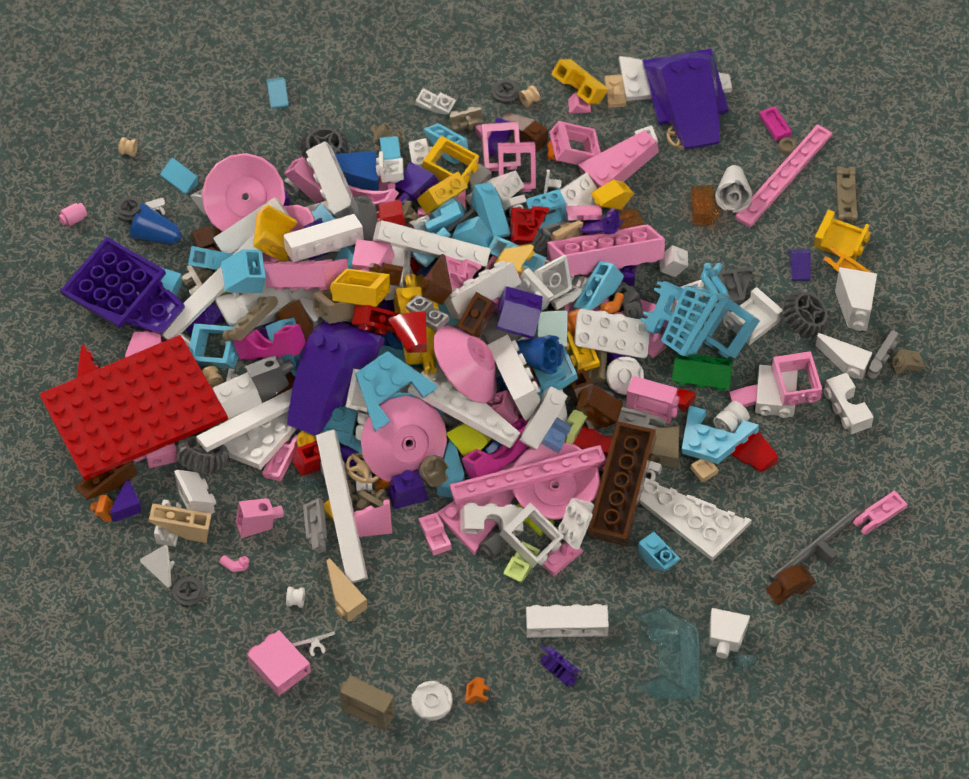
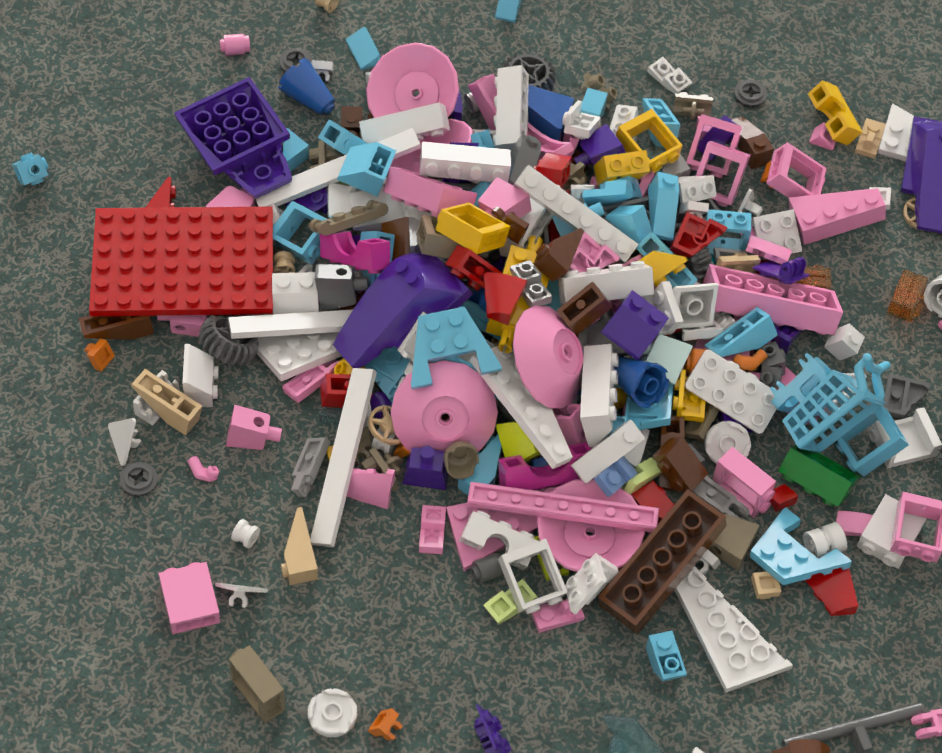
camera: 20 degrees right, 0 degrees up
dark purple slope [110,480,142,522] -> none
yellow panel [253,204,297,262] -> none
tan wheel [519,85,540,107] -> none
white brick [526,604,608,638] -> none
yellow slope [591,180,635,210] -> none
bright pink slope [648,333,667,358] -> none

